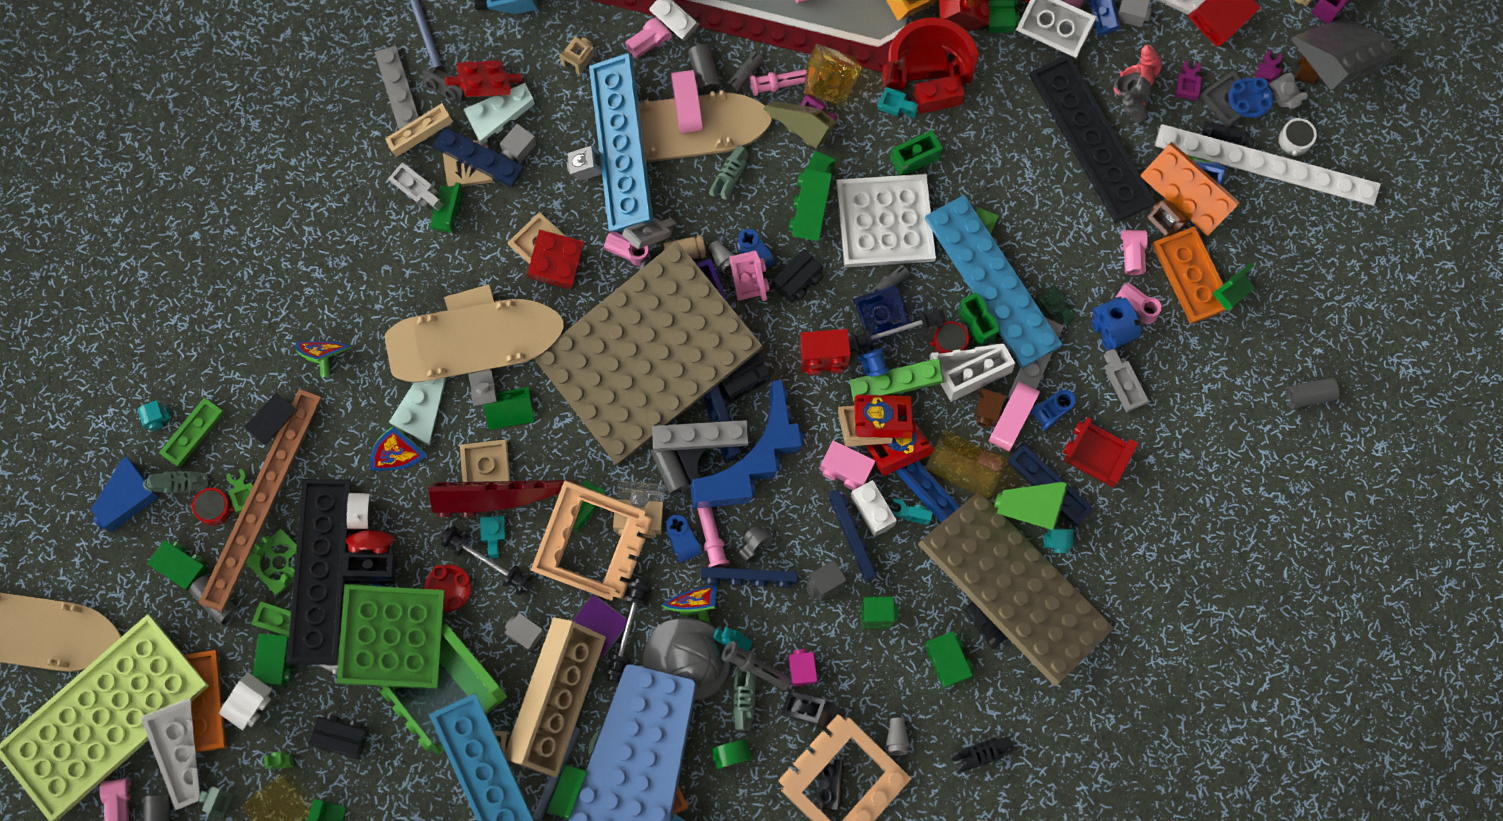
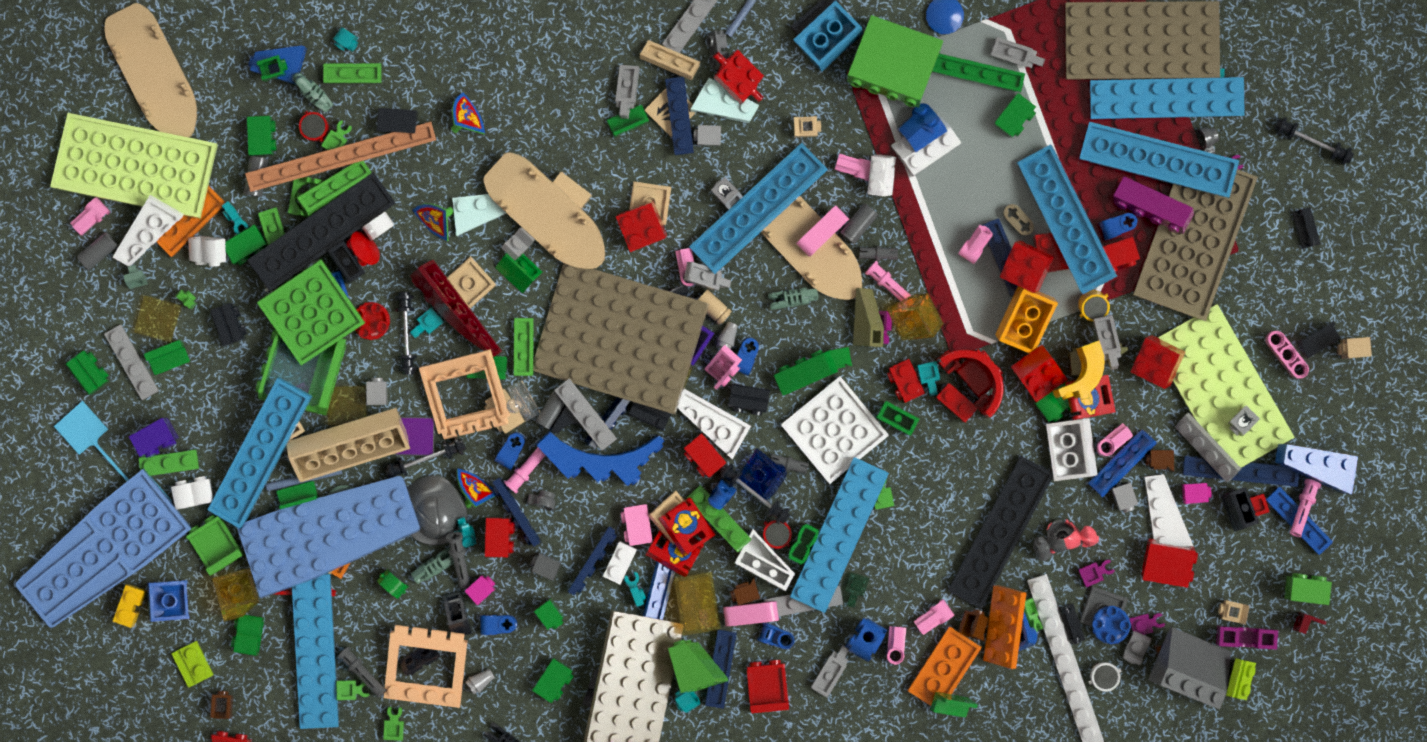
camera: 55 degrees right, 15 degrees up
none -> teal plate [222,201,249,234]
none -> green window [257,55,288,82]
none -> bright green plate [297,161,372,215]
none -> clear yellow tile [328,386,367,425]
none -> blue piece [480,615,517,635]
none -> red brick [485,517,515,558]
none -> bright green plate [514,318,534,376]
none -> white wing [677,389,751,459]
none -> red bracket [887,359,925,403]
none -> lime plate [1226,658,1256,700]

